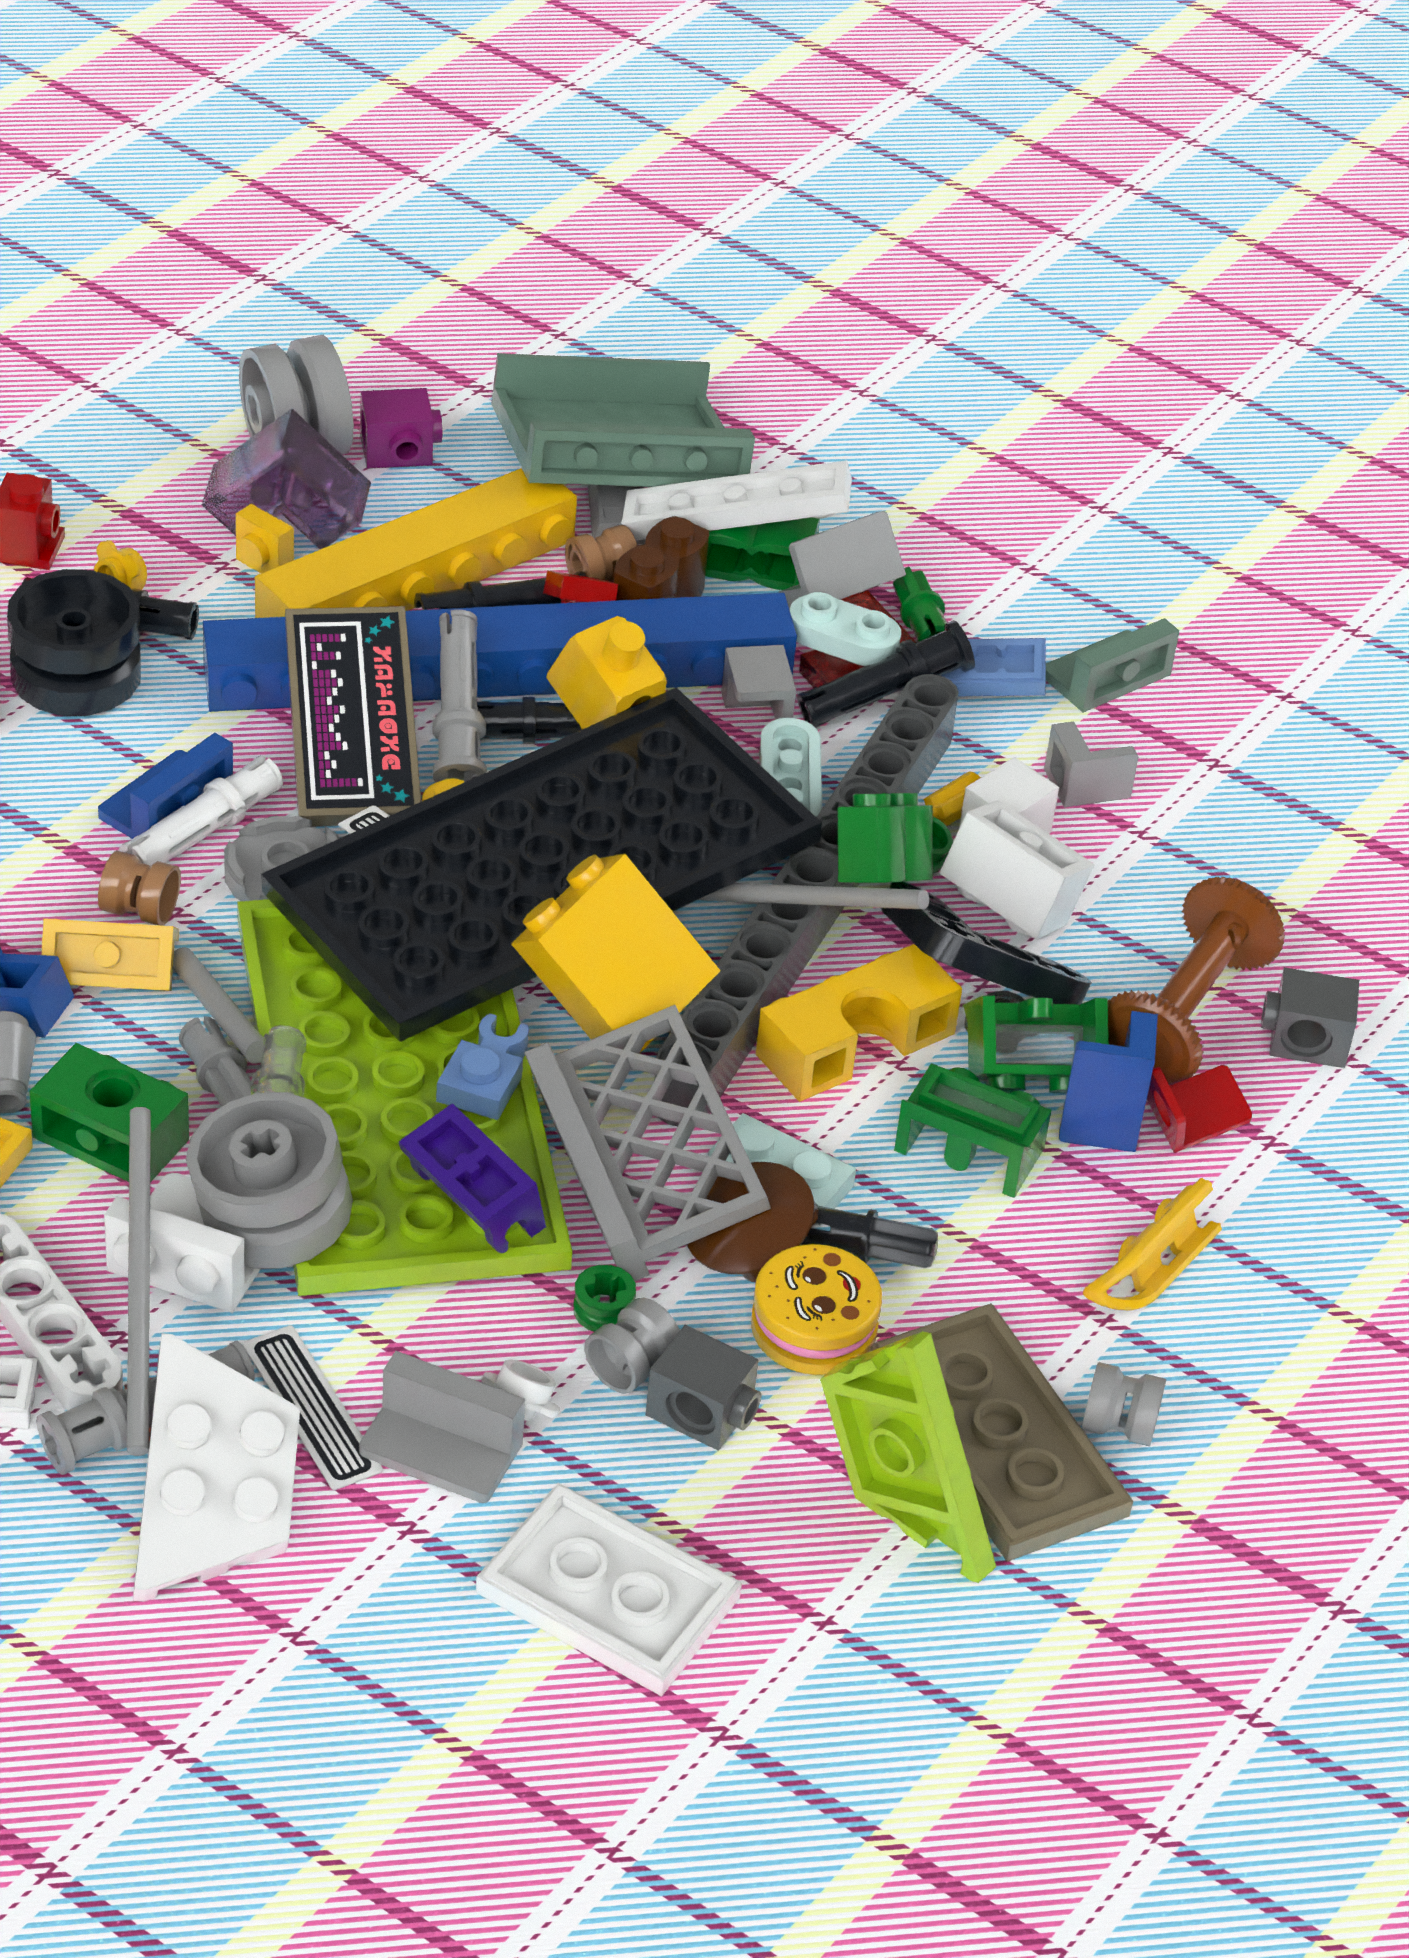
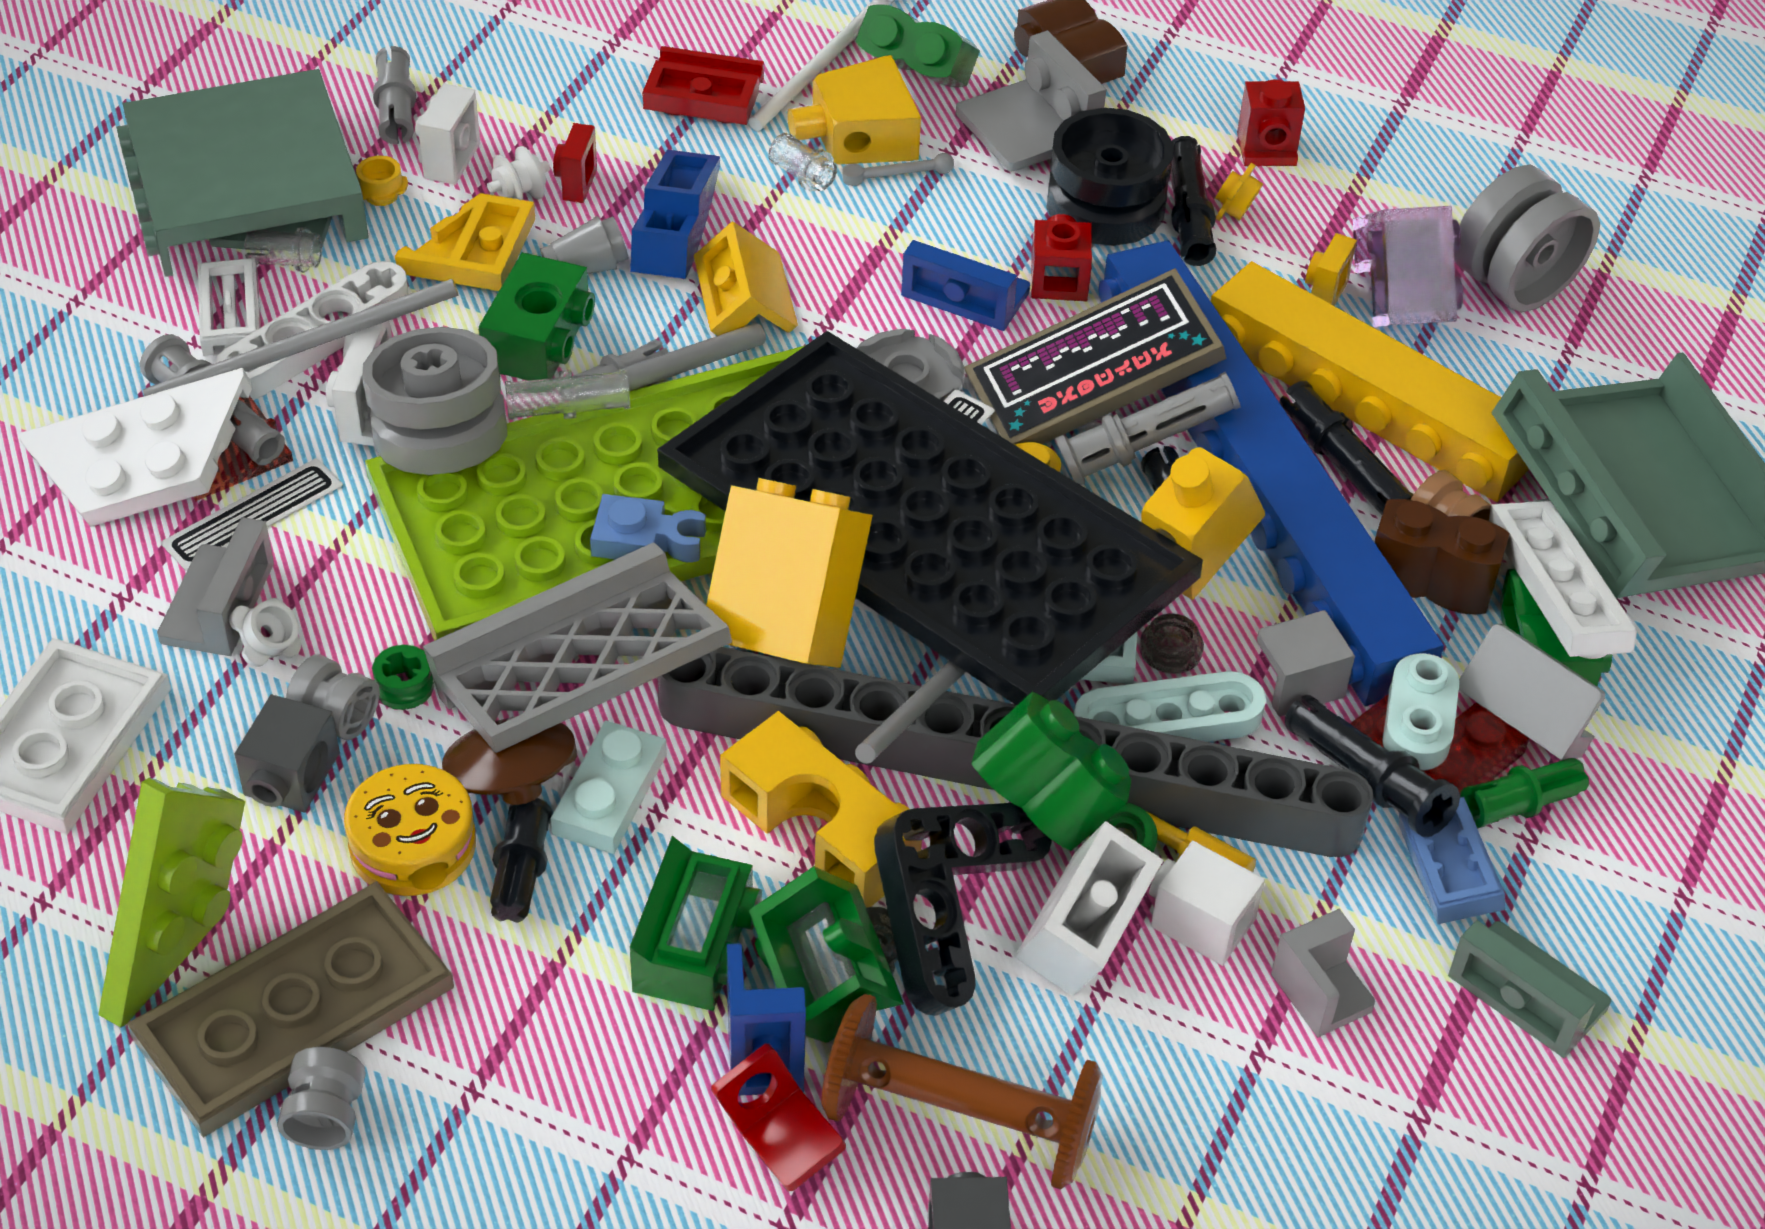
camera: 80 degrees right, 5 degrees up
medium nougat wheel [98,850,181,926] -> none
white pin [119,755,283,865] -> none
magenta brick [360,388,443,469] -> none
dark purple hinge [398,1103,546,1253] -> none
red plate [543,570,619,603] -> none
yellow piece [1083,1178,1222,1310] -> none
none -> red brick [1031,214,1092,302]

